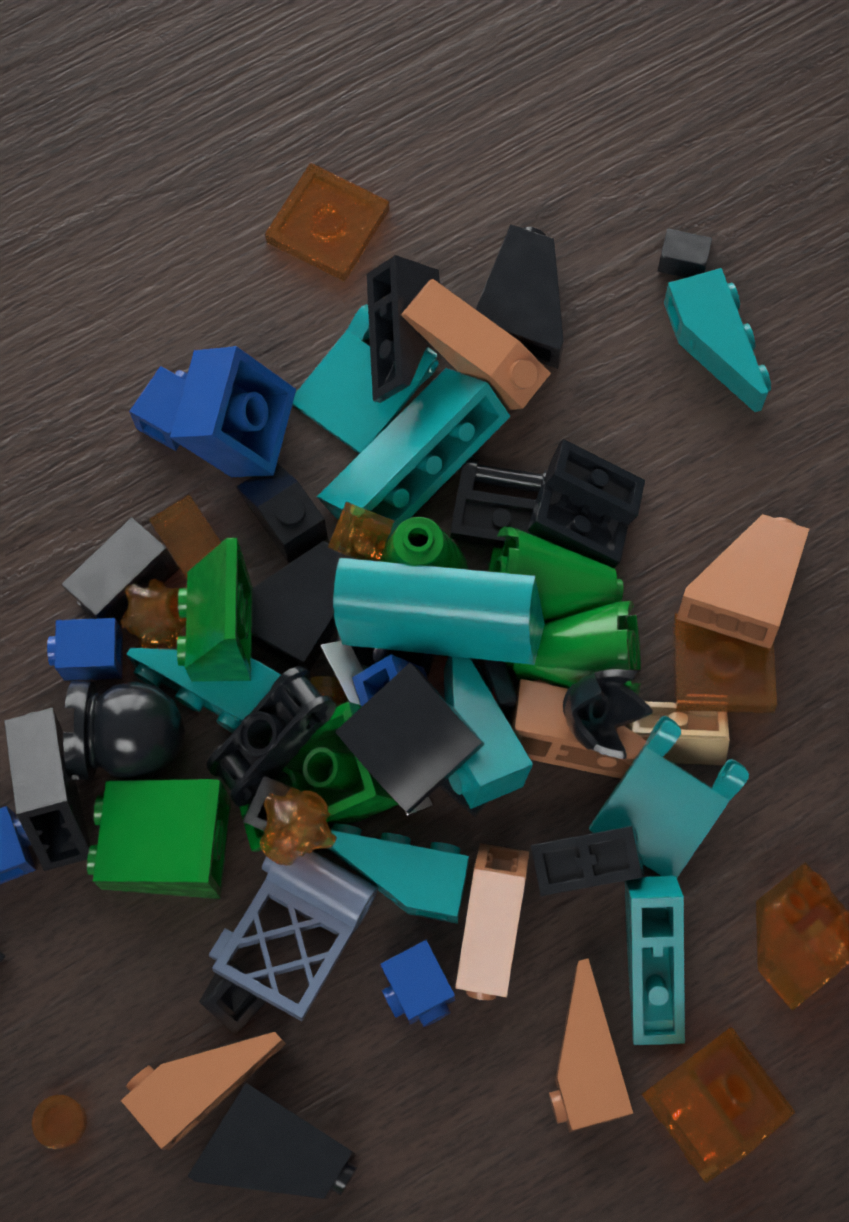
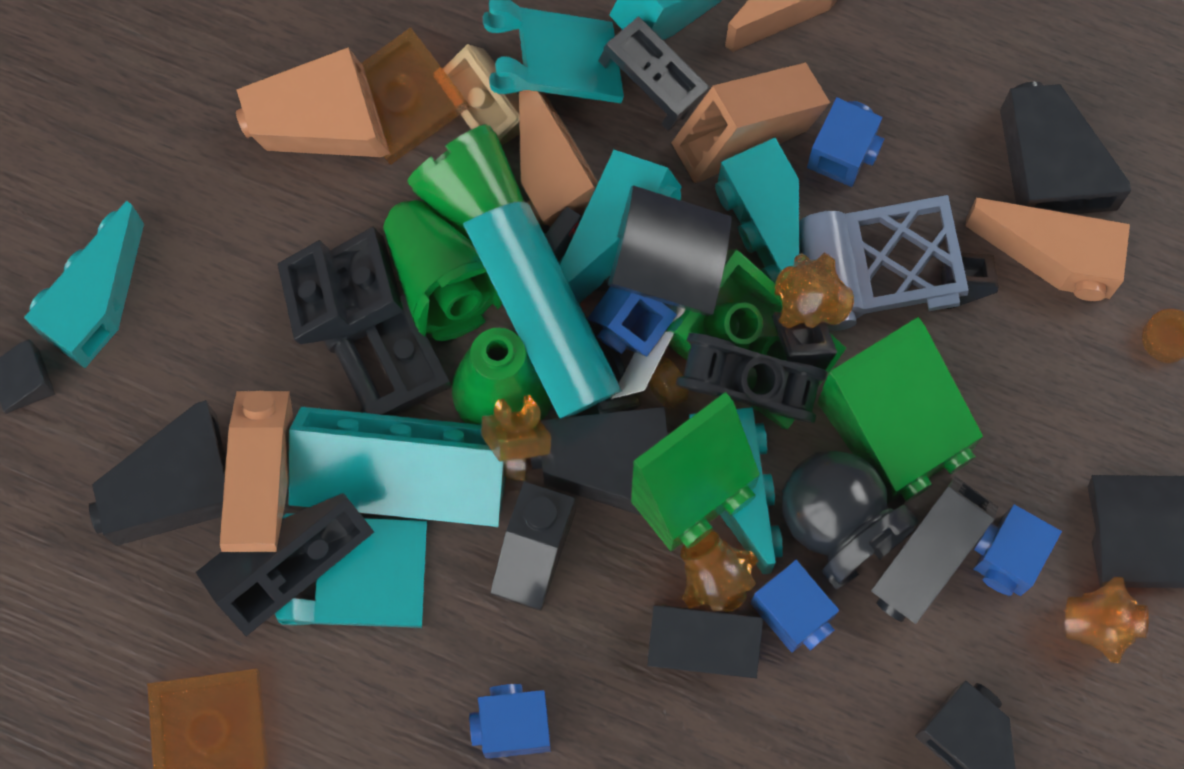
camera: 130 degrees left, 0 degrees up
clear orange tile [149,495,221,579] -> none
blue brick [170,346,296,477] -> none
black piece [563,669,653,759] -> none

